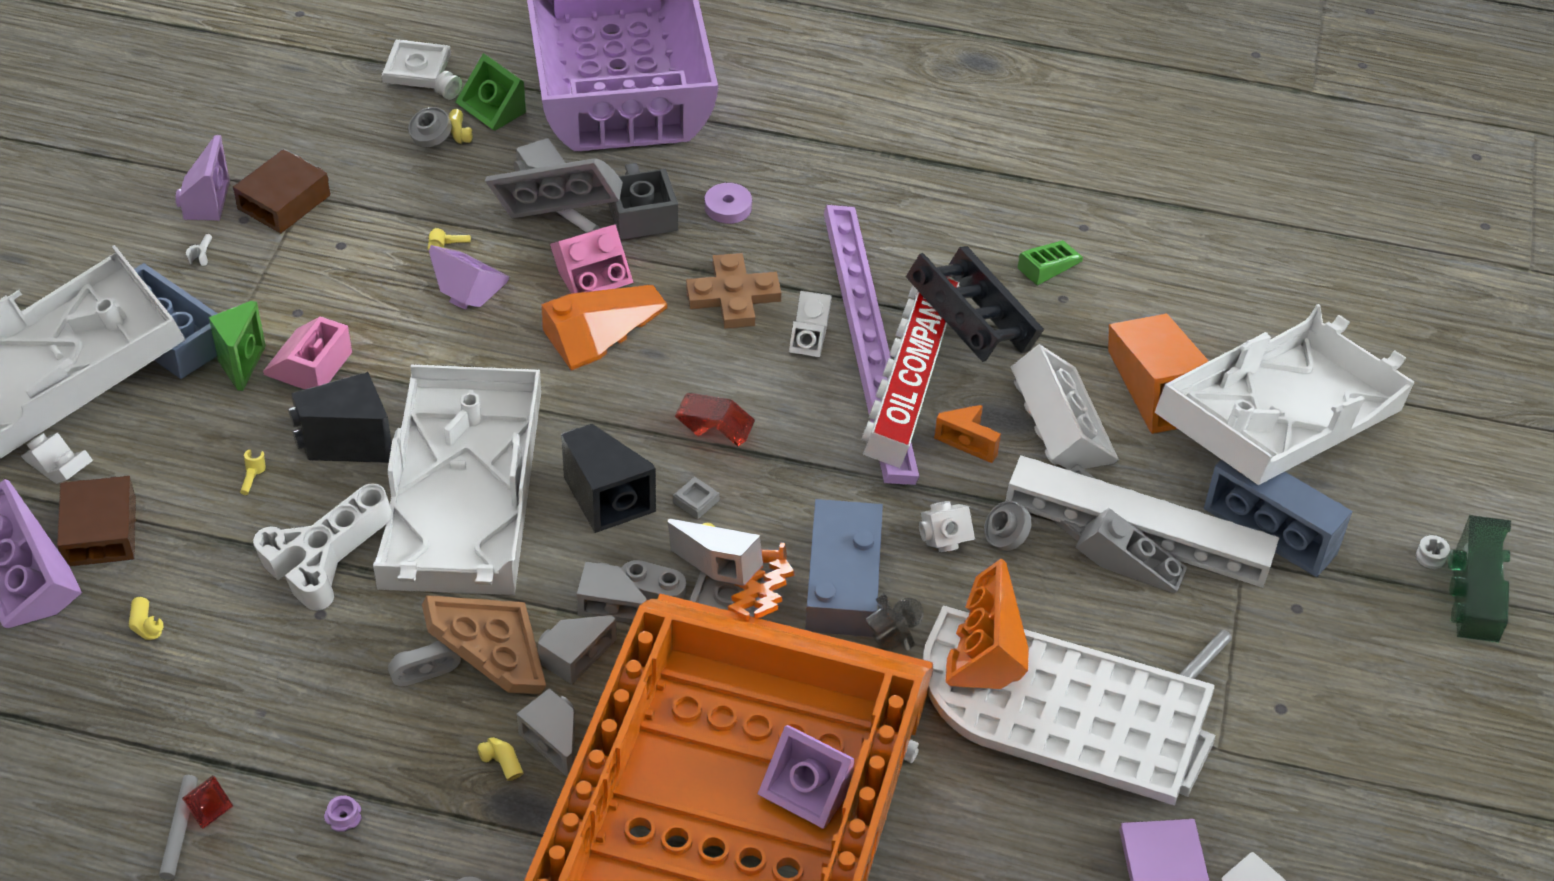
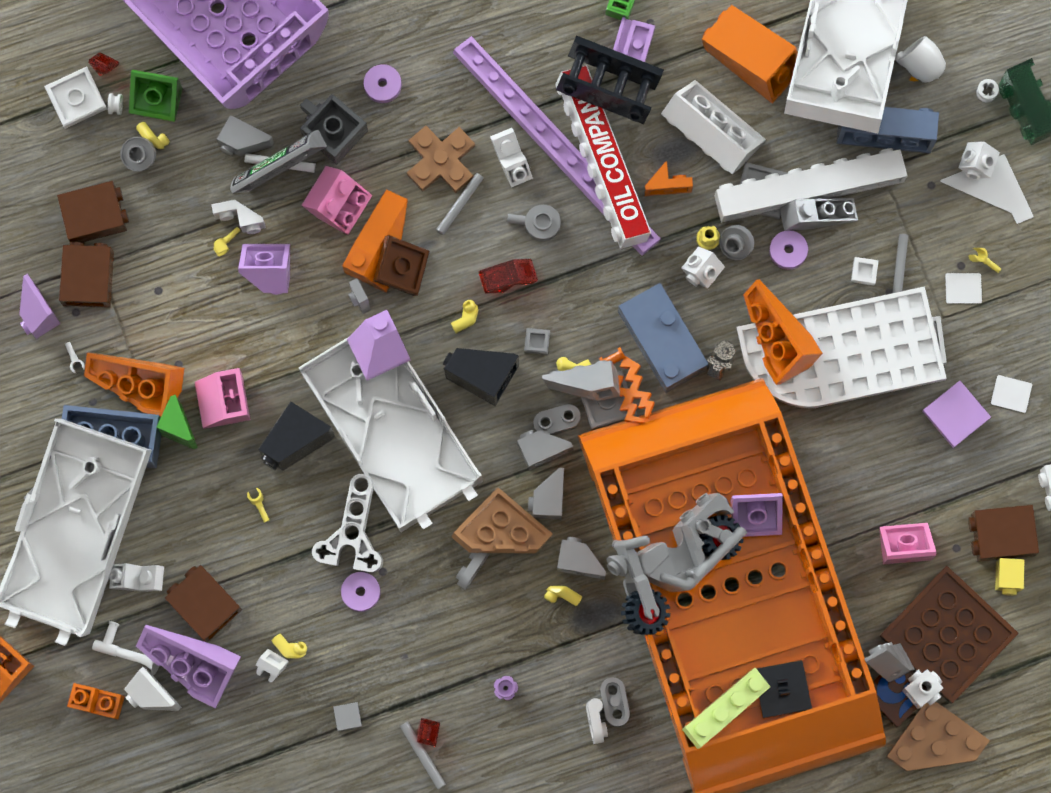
camera: 30 degrees left, 30 degrees up
none -> reddish brown brick [57,181,129,243]
none -> orange wedge [84,352,185,416]
none -> clear red slope [88,52,120,76]
none -> white slope [211,200,266,234]
none -> white tile [256,649,289,682]
none -> light grey tile [333,702,362,731]
none -> lavender piece [341,572,380,612]
none -> lavender slope [347,310,410,381]
none -> light grey plate [348,278,371,314]
none -> reddish brown tile [373,235,430,296]
none -> light grey piece [436,173,484,235]
none -> light yellow arm [451,300,478,333]
none -> light grey piece [507,204,561,241]
none -> light grey piece [607,493,747,635]
none -> lavender plate [613,17,655,62]
none -> light yellow hose [696,226,720,250]
none -> lavender piece [769,230,808,270]
none -> white tile [851,257,879,286]
none -> white piece [895,36,946,83]
none -> white sticker [941,154,1034,224]
none -> white sticker [945,273,982,303]
none -> white brick [958,142,1000,180]
none -> light yellow hand [969,248,1001,273]

